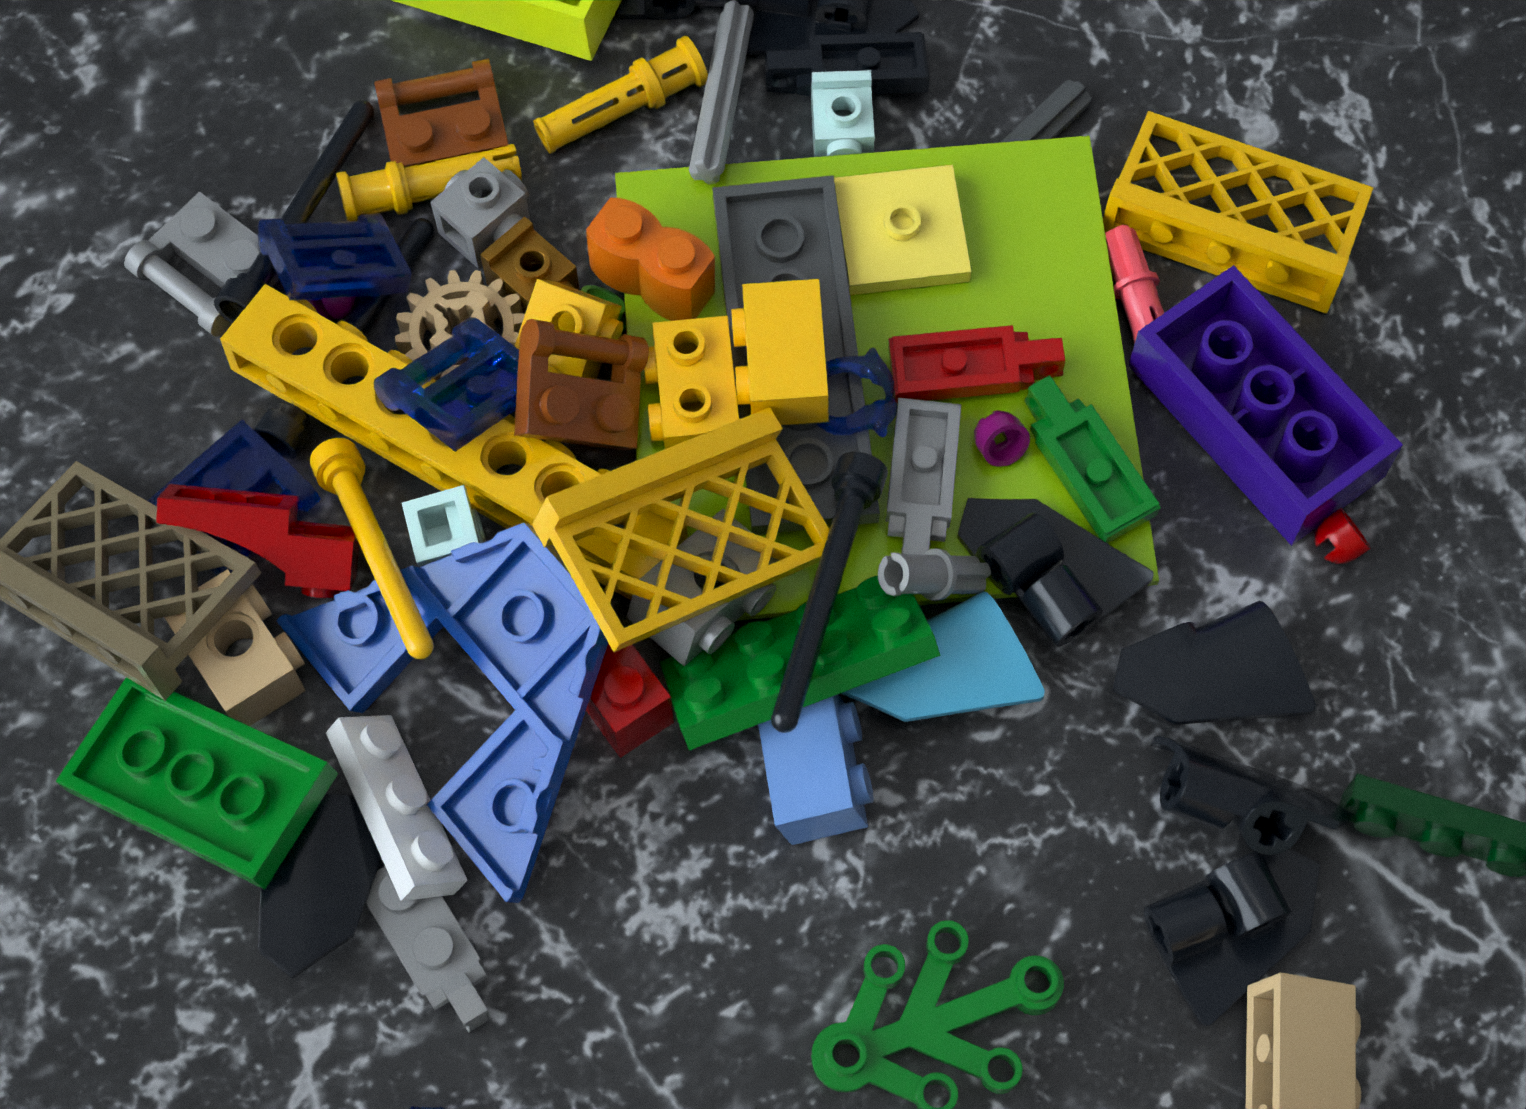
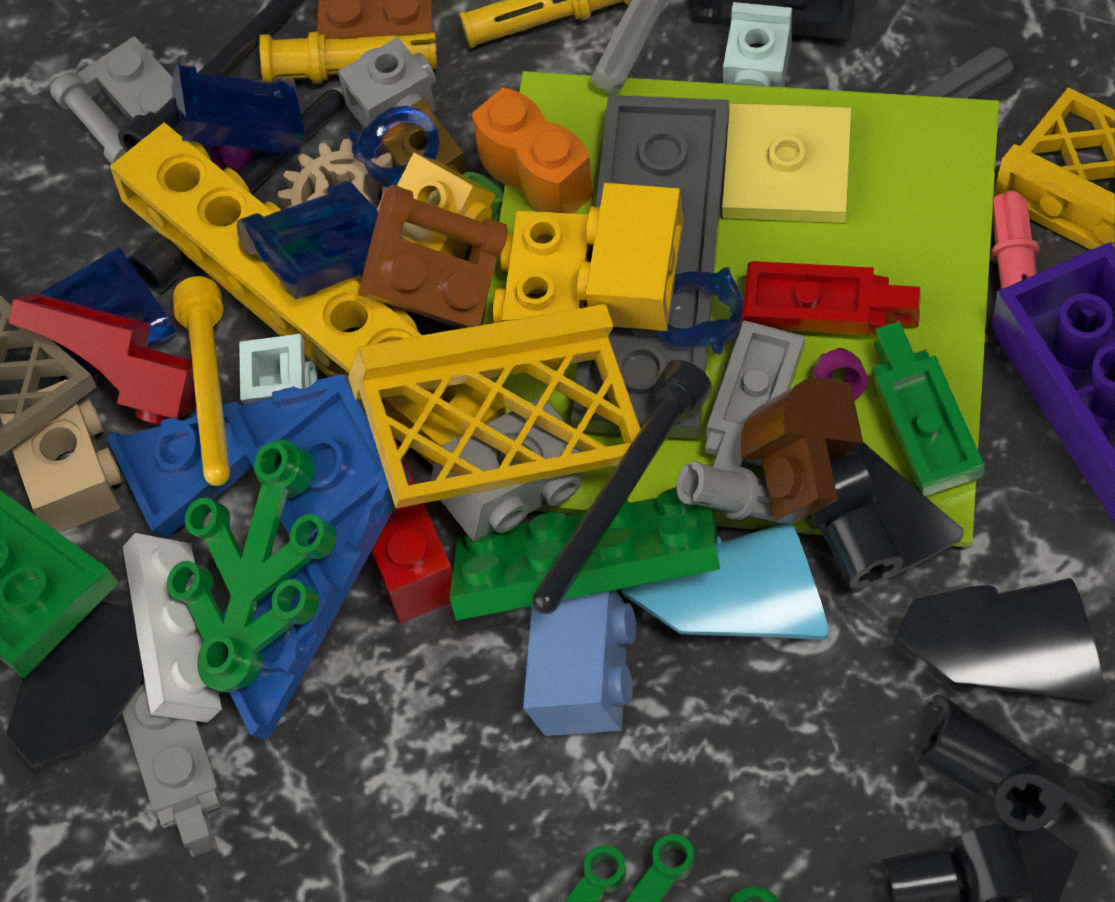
camera: 20 degrees right, 5 degrees down
none -> green plant [167,440,337,692]
none -> clear blue piece [349,106,440,188]
none -> reddish brown brick [741,378,863,524]

